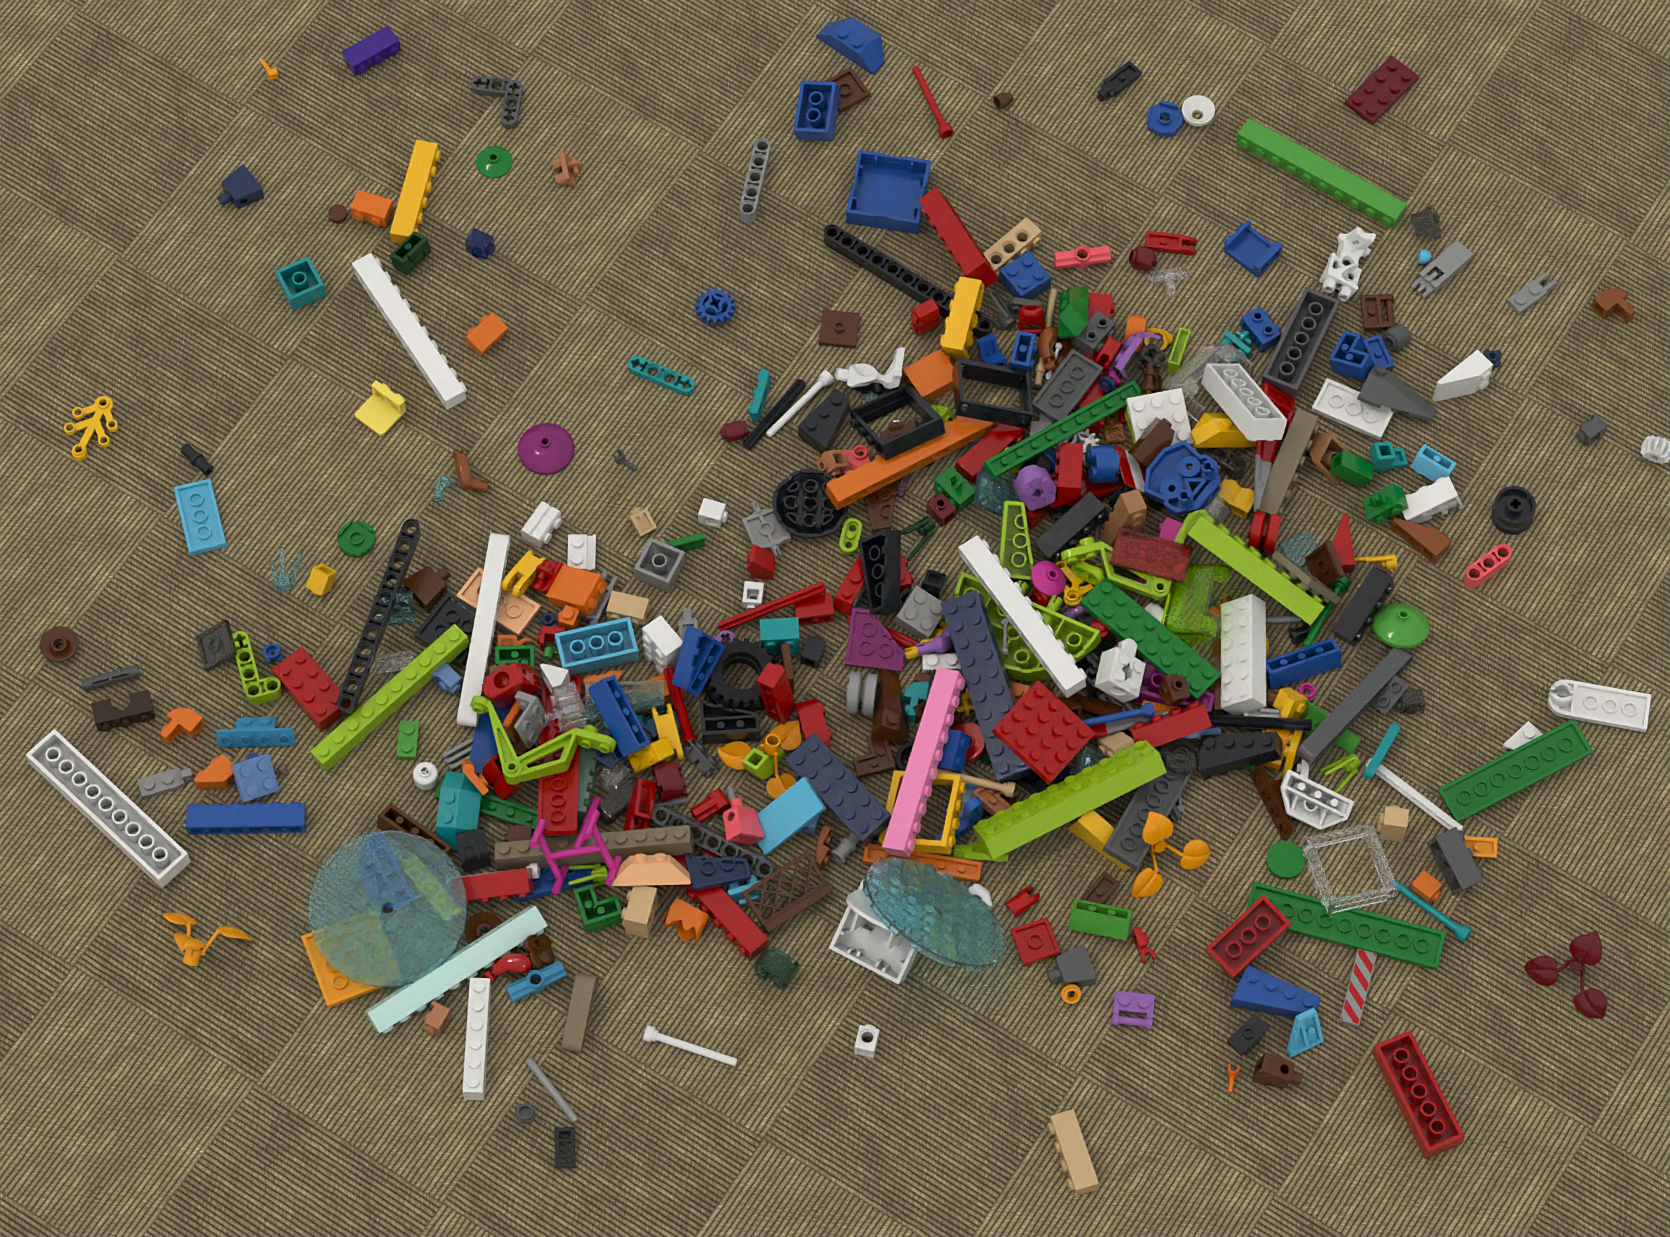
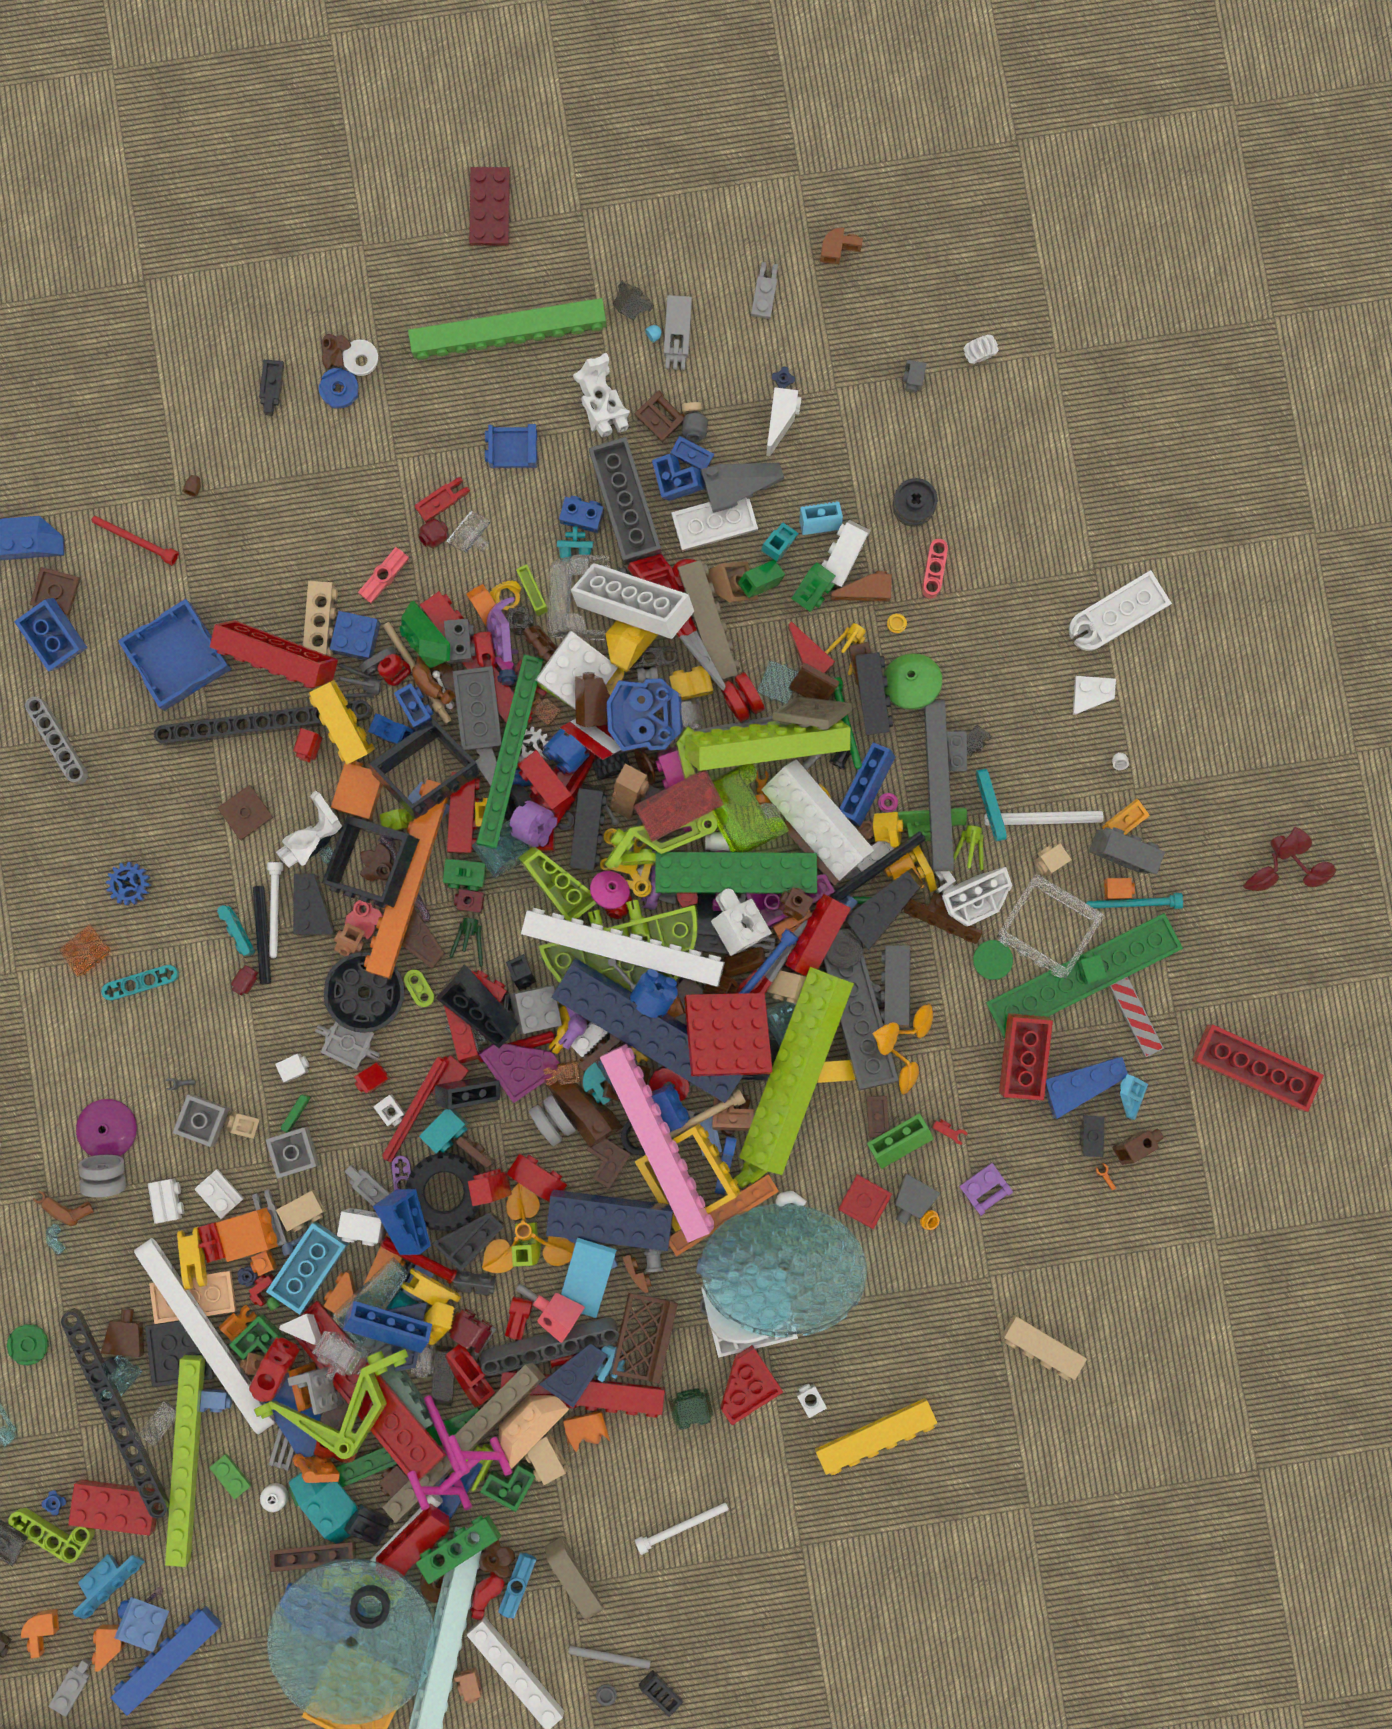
camera: 40 degrees left, 20 degrees up
yellow brick [306,563,337,596] -> none
black brick [800,636,826,669] -> none
red piece [1005,886,1040,918] -> none
green plate [1437,719,1593,823] -> none
none -> clear orange hinge [59,924,111,977]
none -> light grey wheel [78,1155,126,1197]
none -> light grey brick [173,1094,230,1147]
none -> reddish brown plate [321,334,351,370]
none -> black tyre [350,1585,390,1629]
none -> green brick [416,1515,502,1585]
none -> black brick [435,1076,500,1110]
none -> clear orange plate [543,1060,580,1085]
none -> blue brick [630,969,678,1018]
none -> reddish brown dish [634,748,657,785]
none -> tan tile [682,402,702,413]
none -> red plate [720,1345,783,1425]
none -> yellow brick [815,1398,937,1475]
none -> dark grey brick [881,946,911,1029]
none -> yellow plate [887,613,907,634]
none -> green brick [1078,952,1107,984]
none -> white hinge [1112,753,1129,770]

